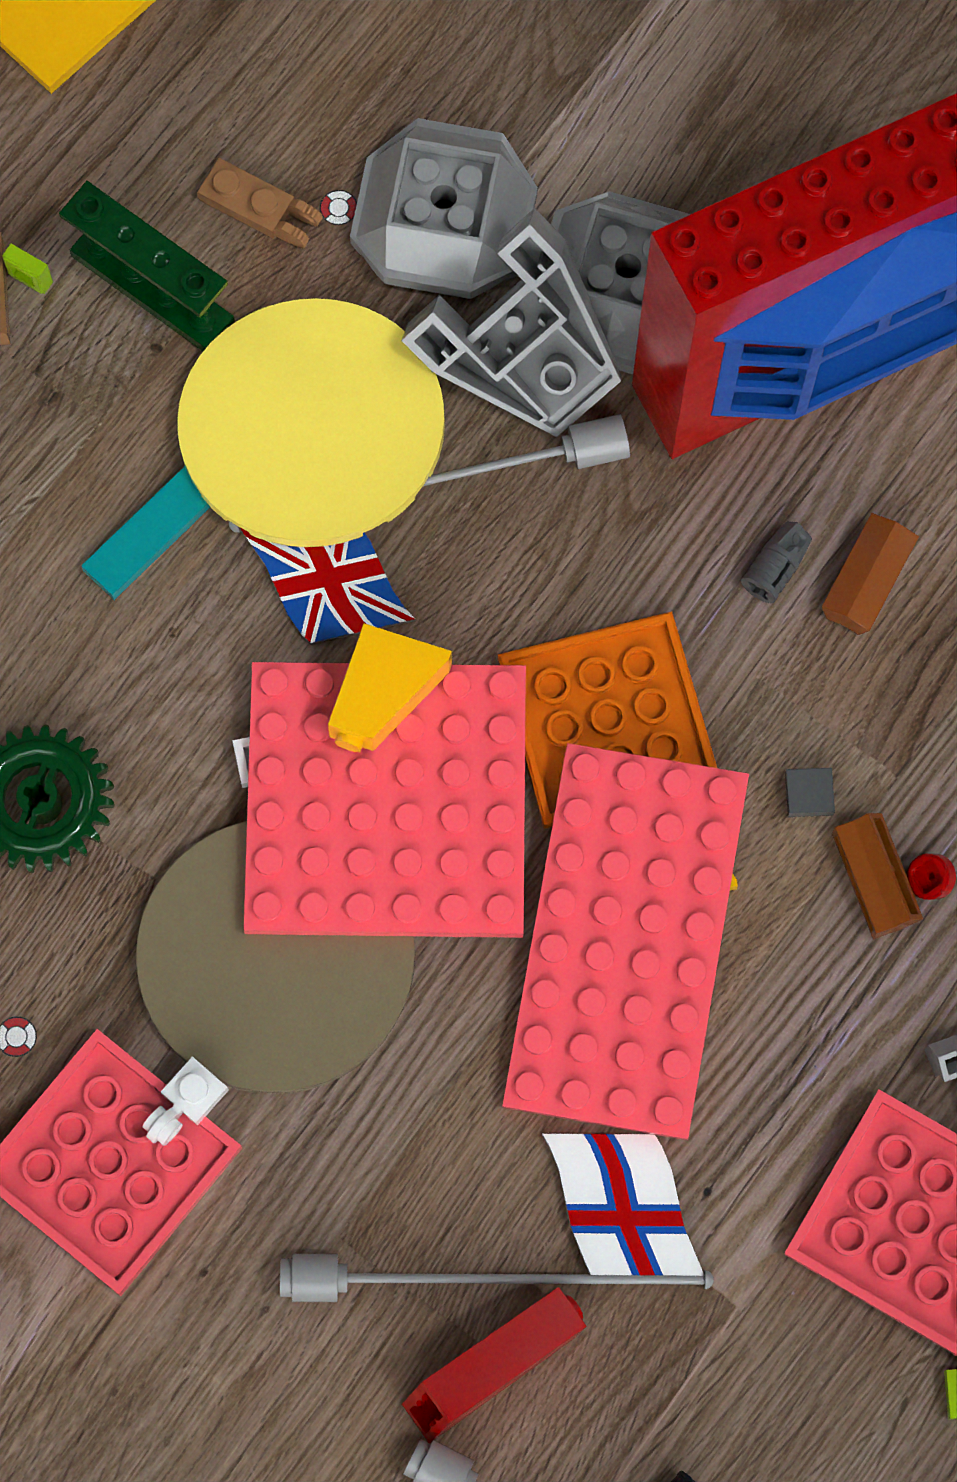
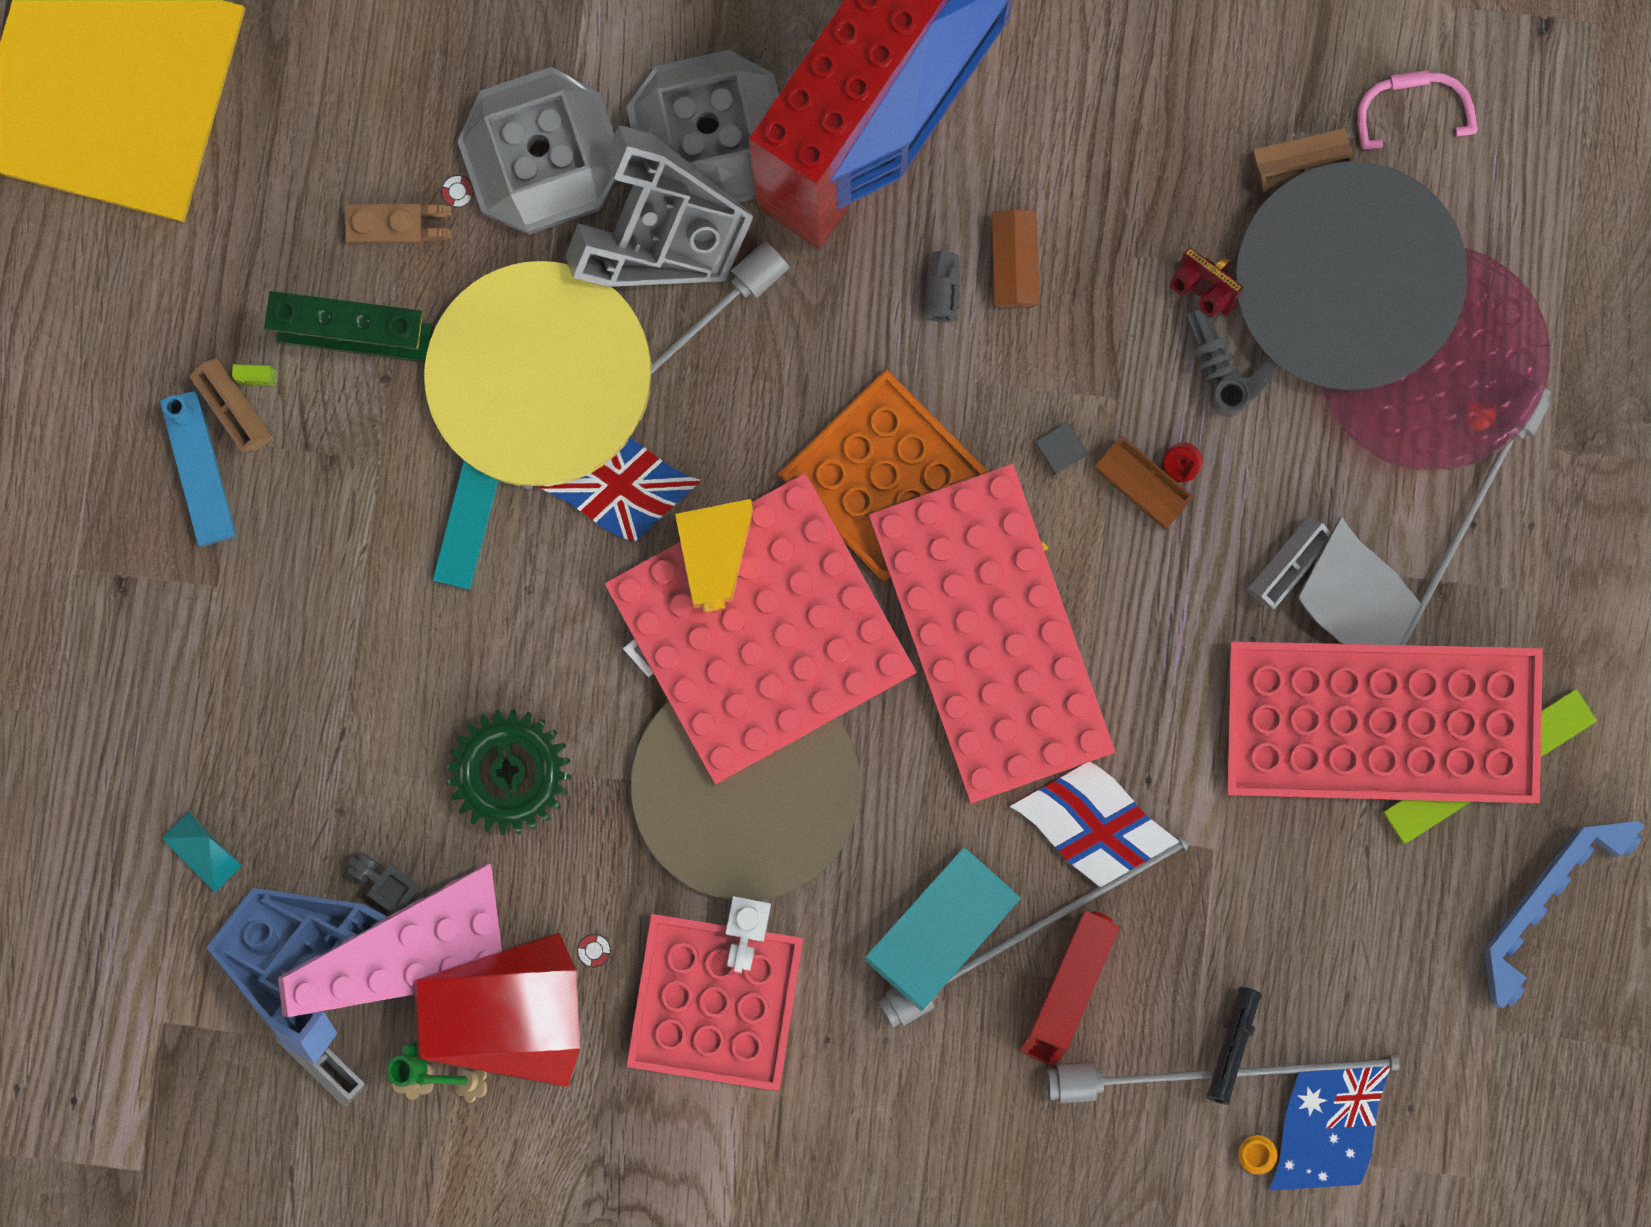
camera: 25 degrees left, 10 degrees up
none -> teal tile [864,847,1021,1011]

